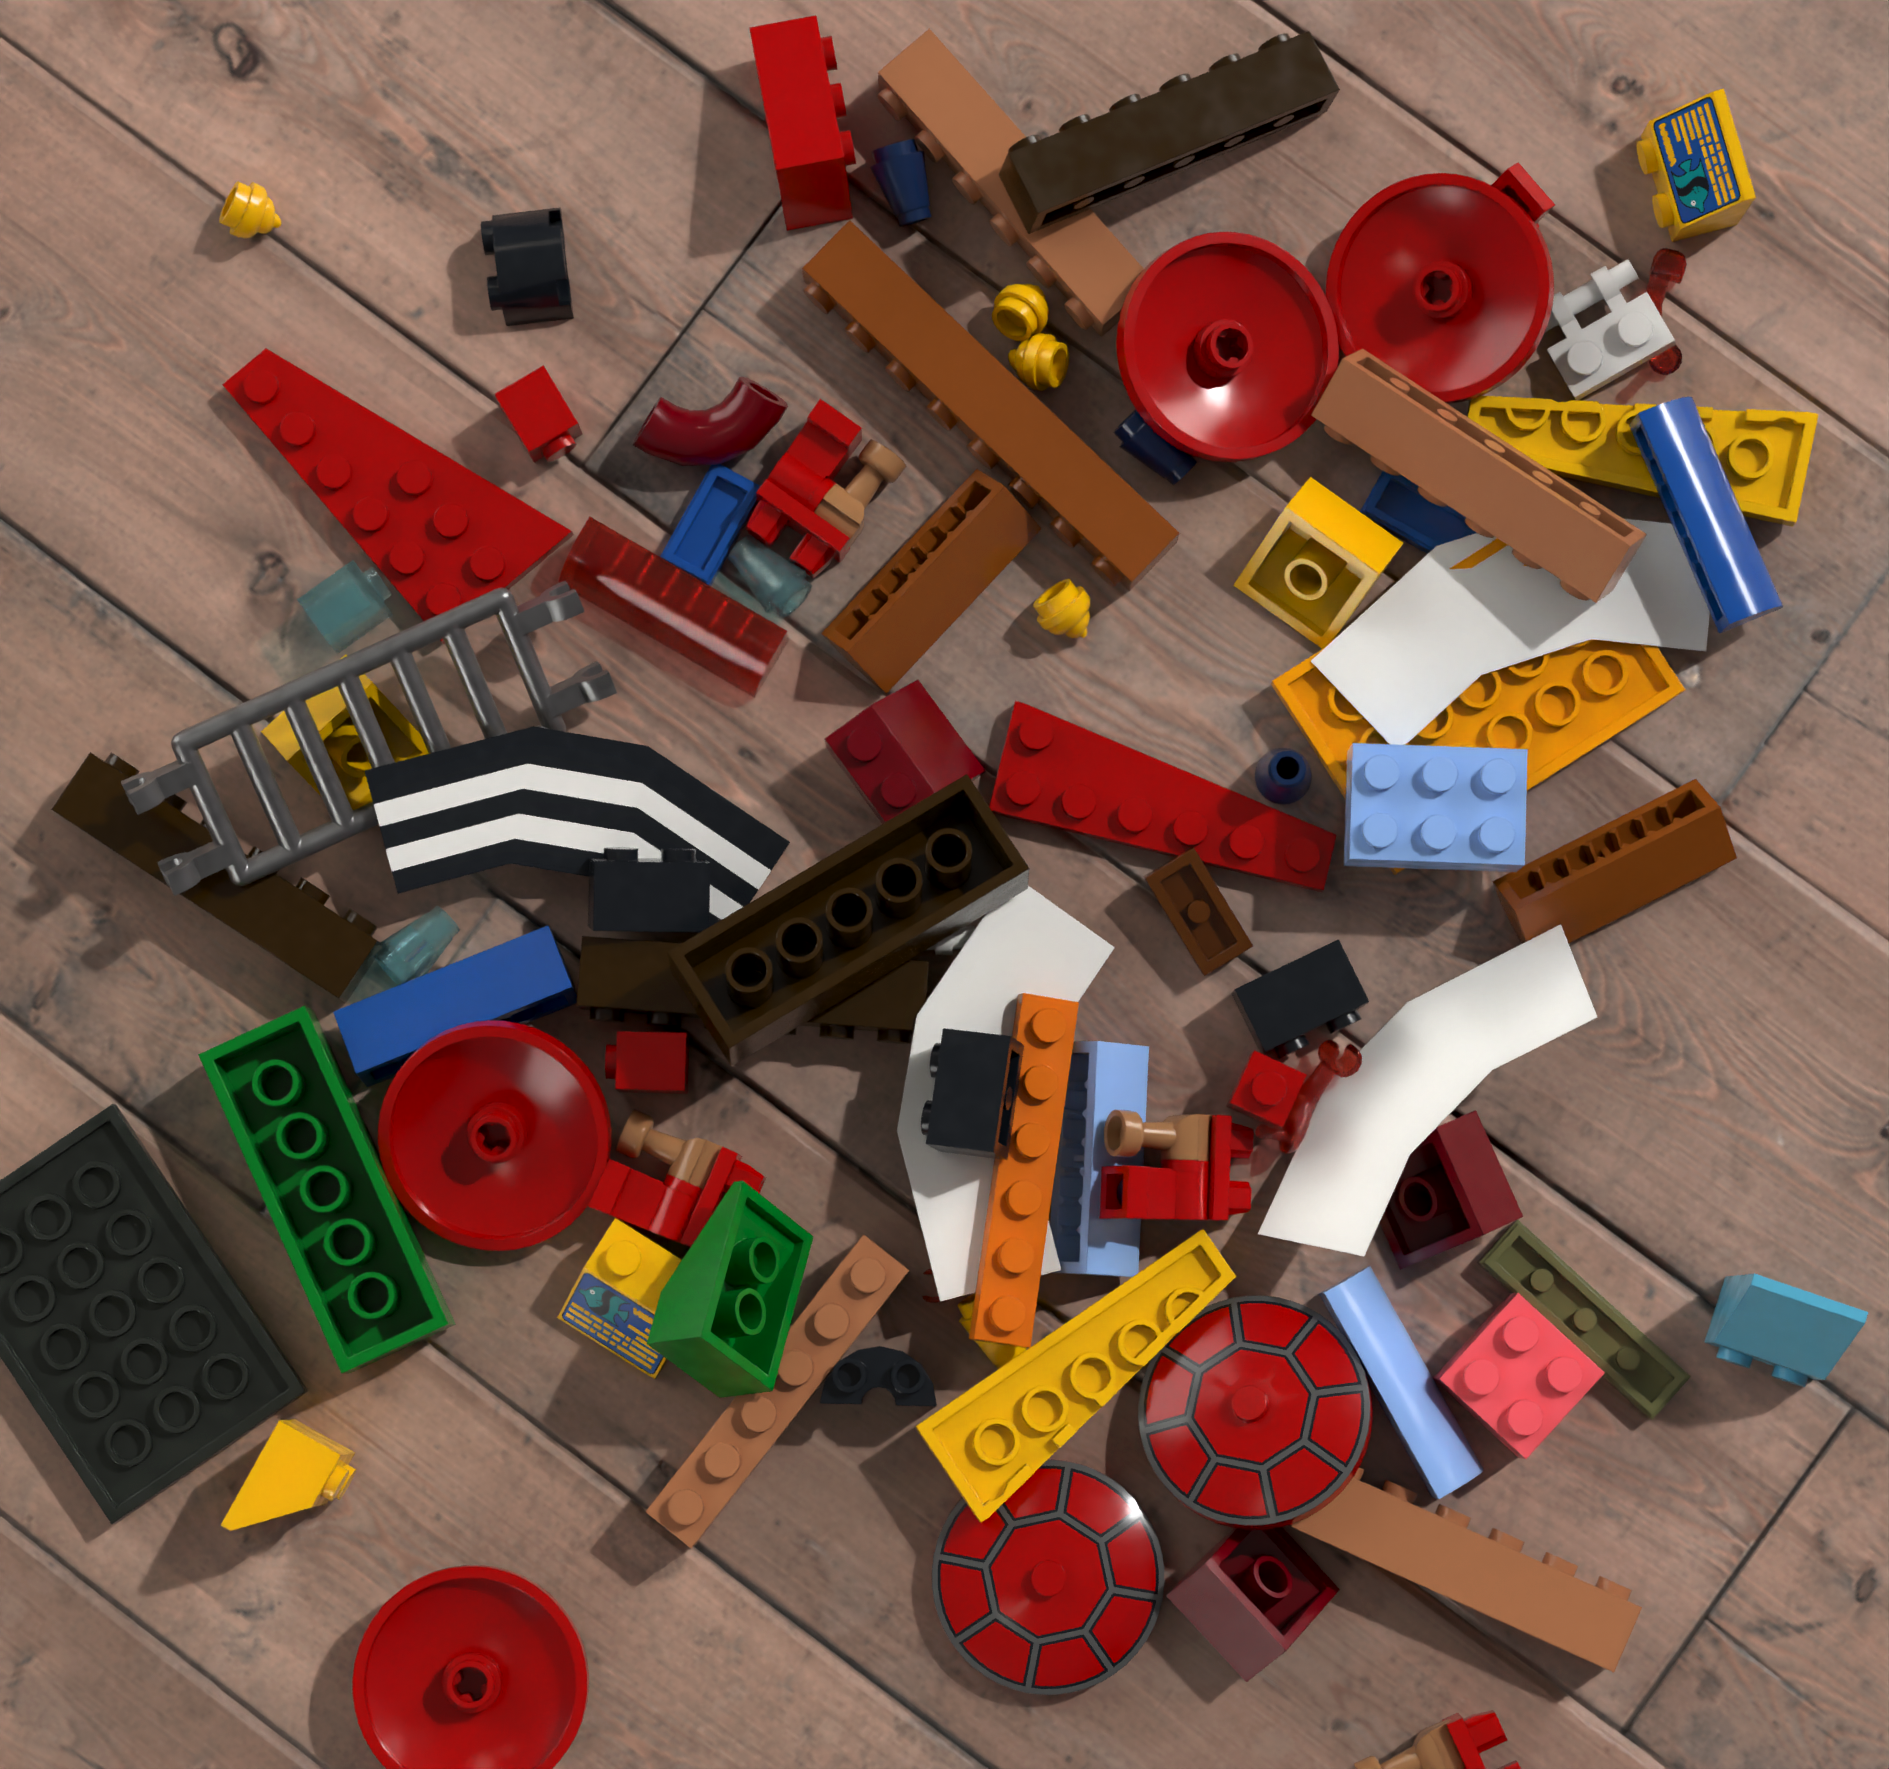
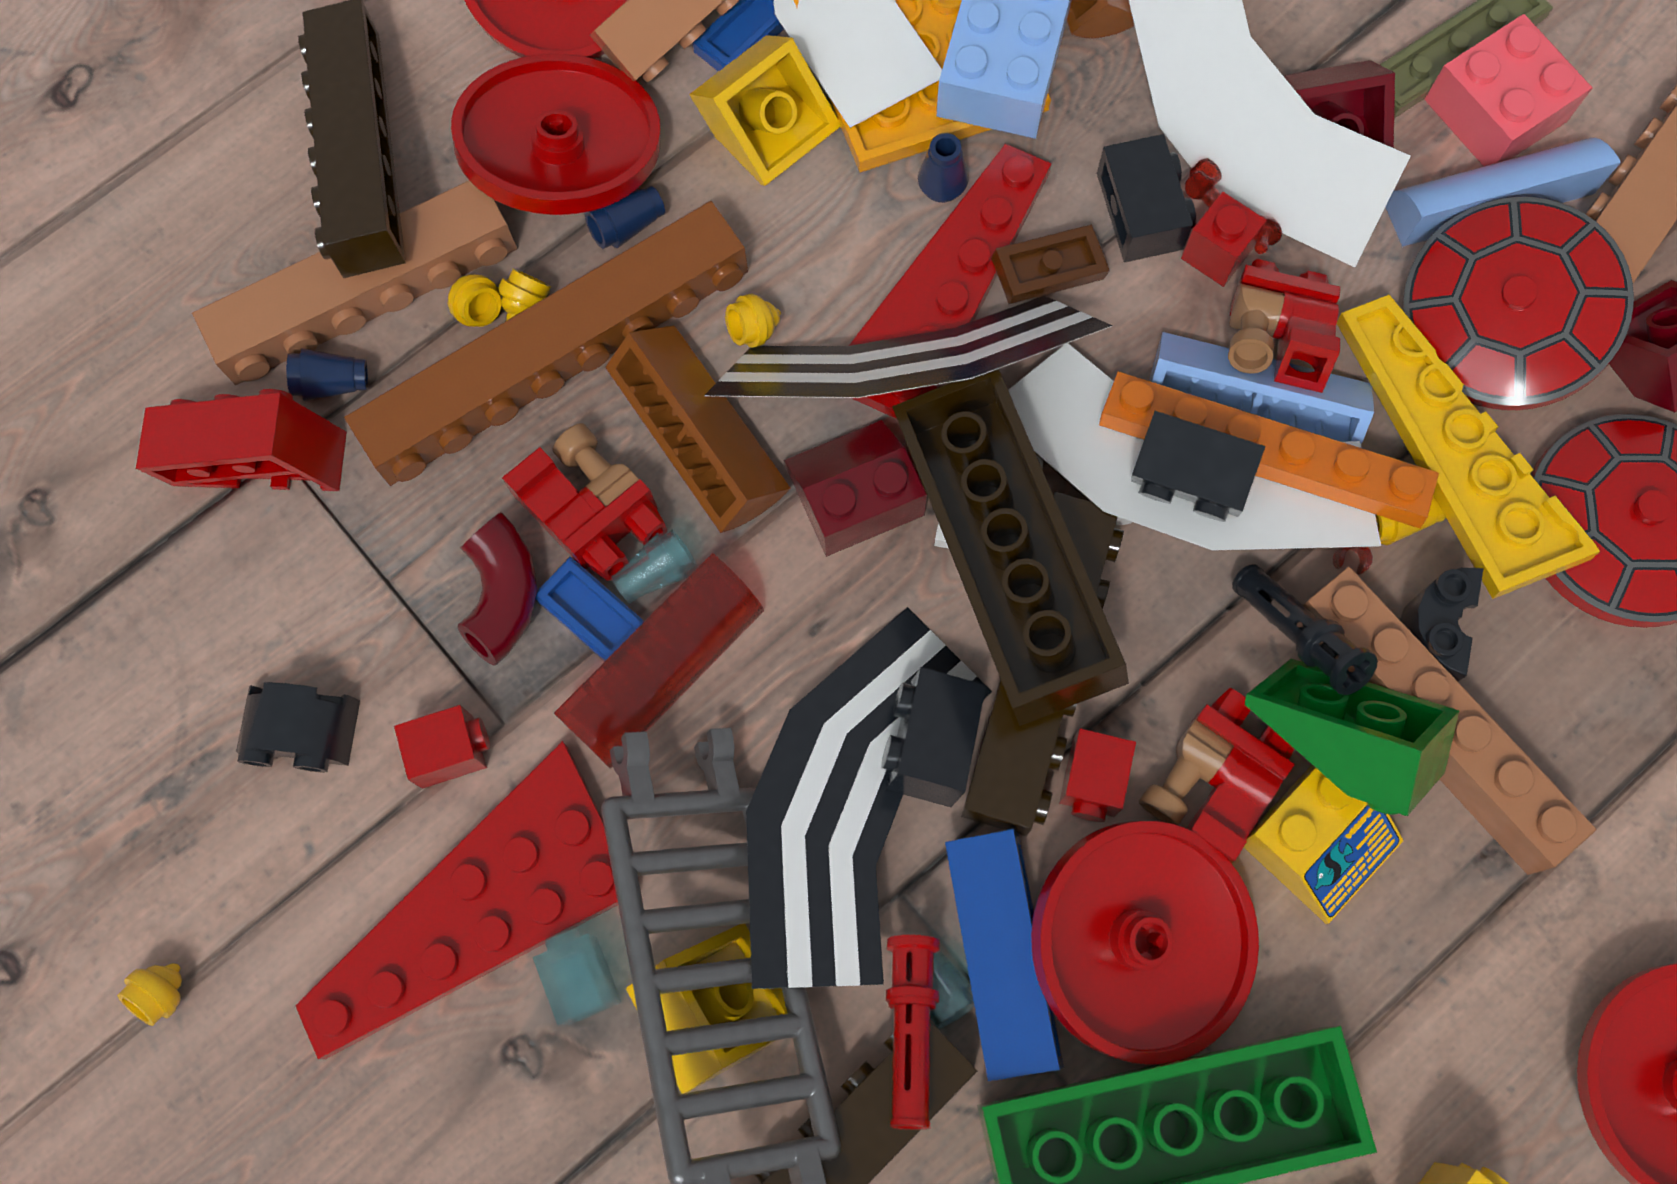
camera: 75 degrees left, 10 degrees down
none -> black sticker [704,296,1113,398]
none -> red pin [886,934,940,1130]
none -> black pin [1232,564,1378,695]

